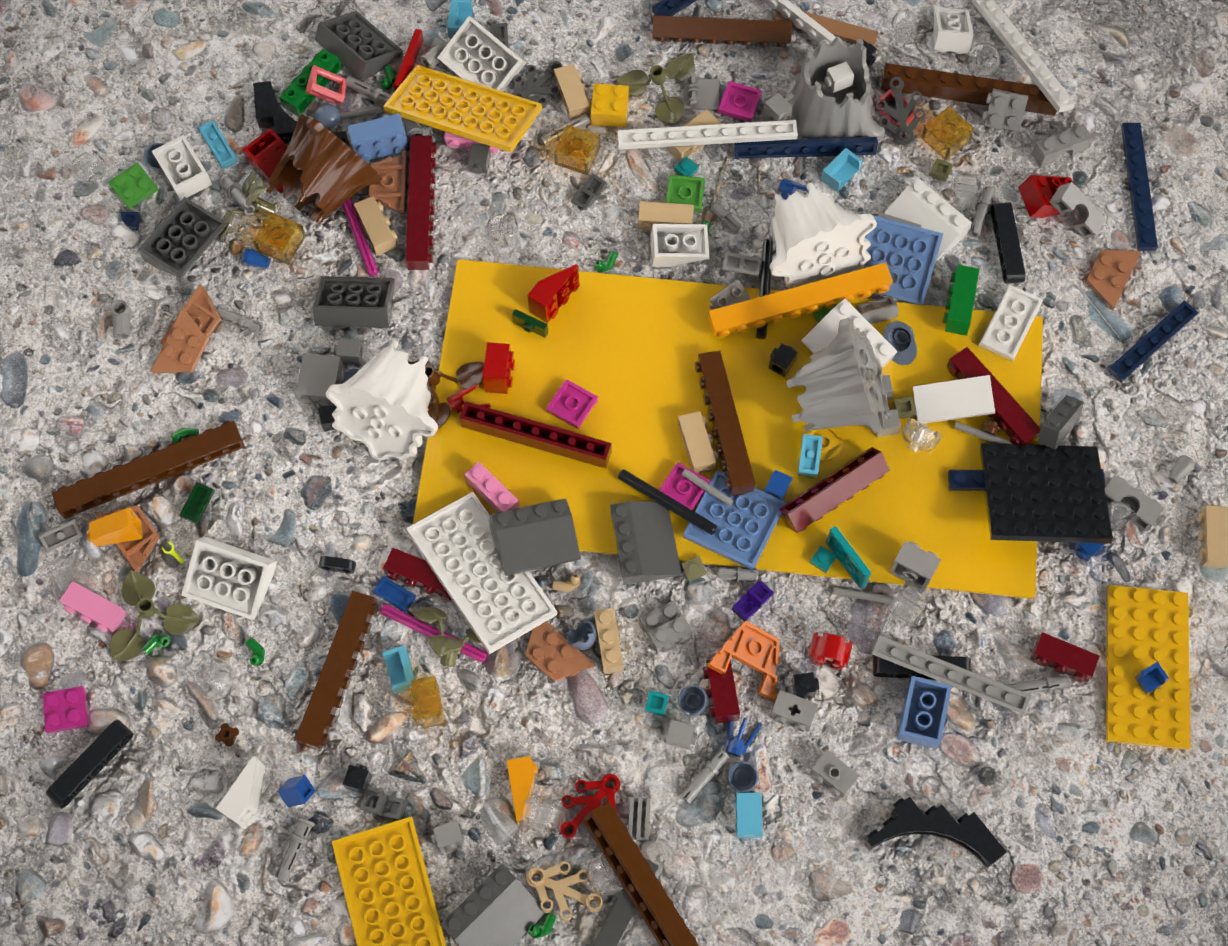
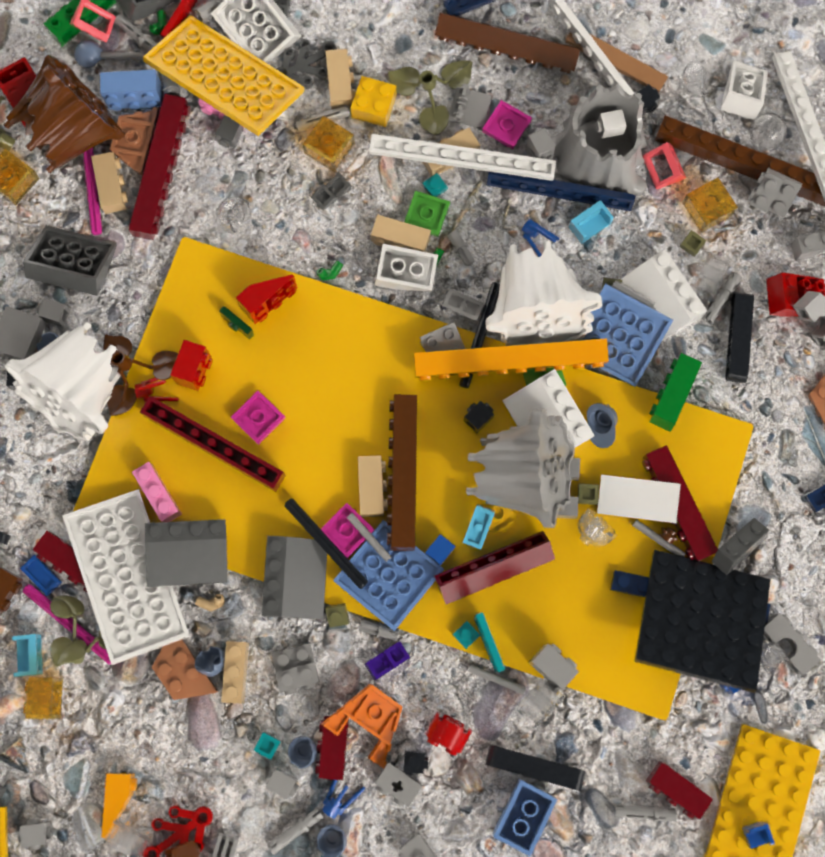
camera: 10 degrees right, 10 degrees up
black arch [253,81,350,147] -> none
light grey slope [856,296,898,324] -> none
light grey plate [871,635,1031,714] -> none
dark grey plant [876,77,925,145] -> none
white tile [978,285,1043,362] -> none

